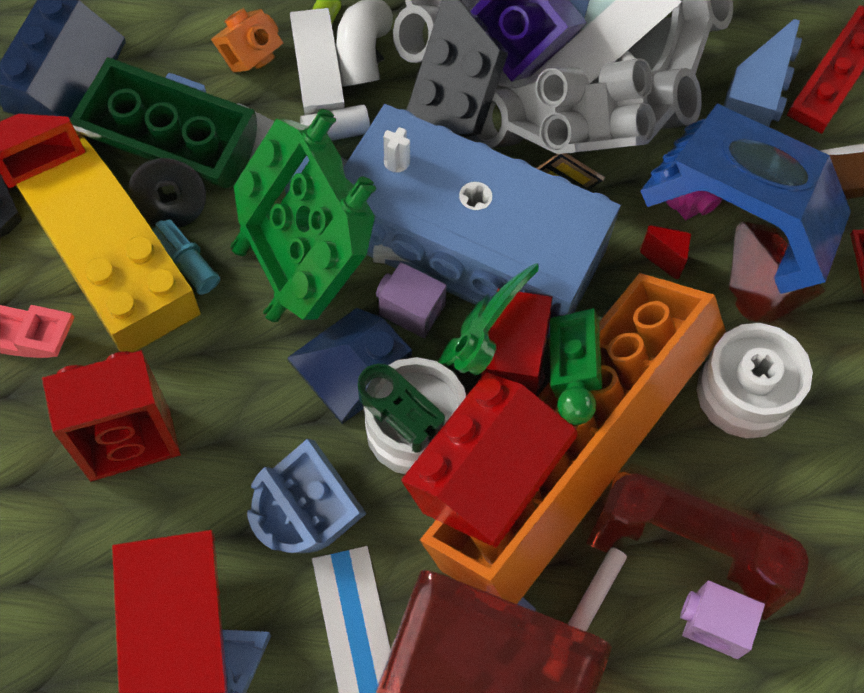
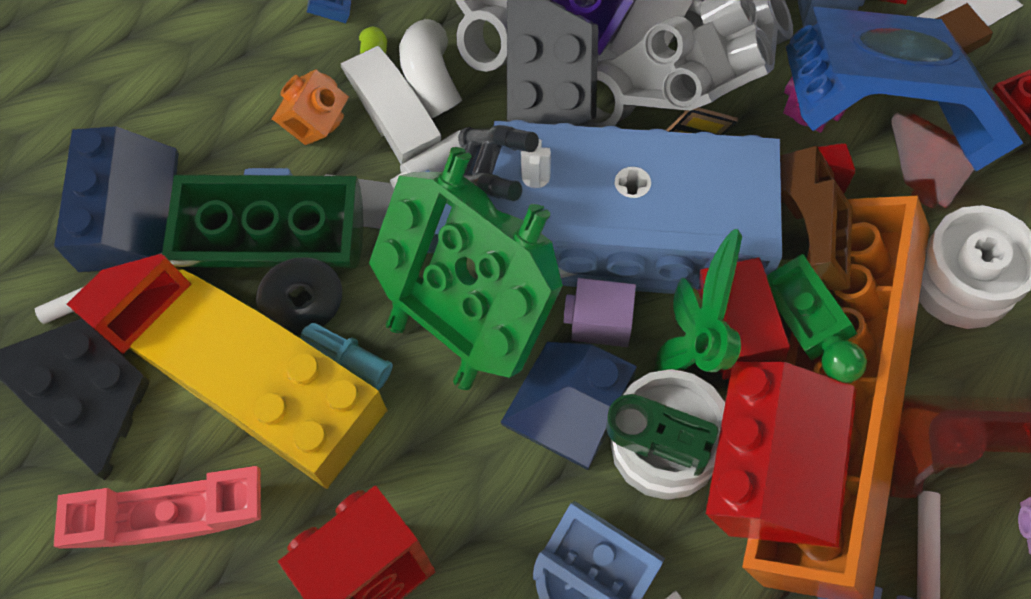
camera: 15 degrees left, 0 degrees up
none -> black piece [458,125,539,201]
none -> reddish brown slope [780,146,852,292]

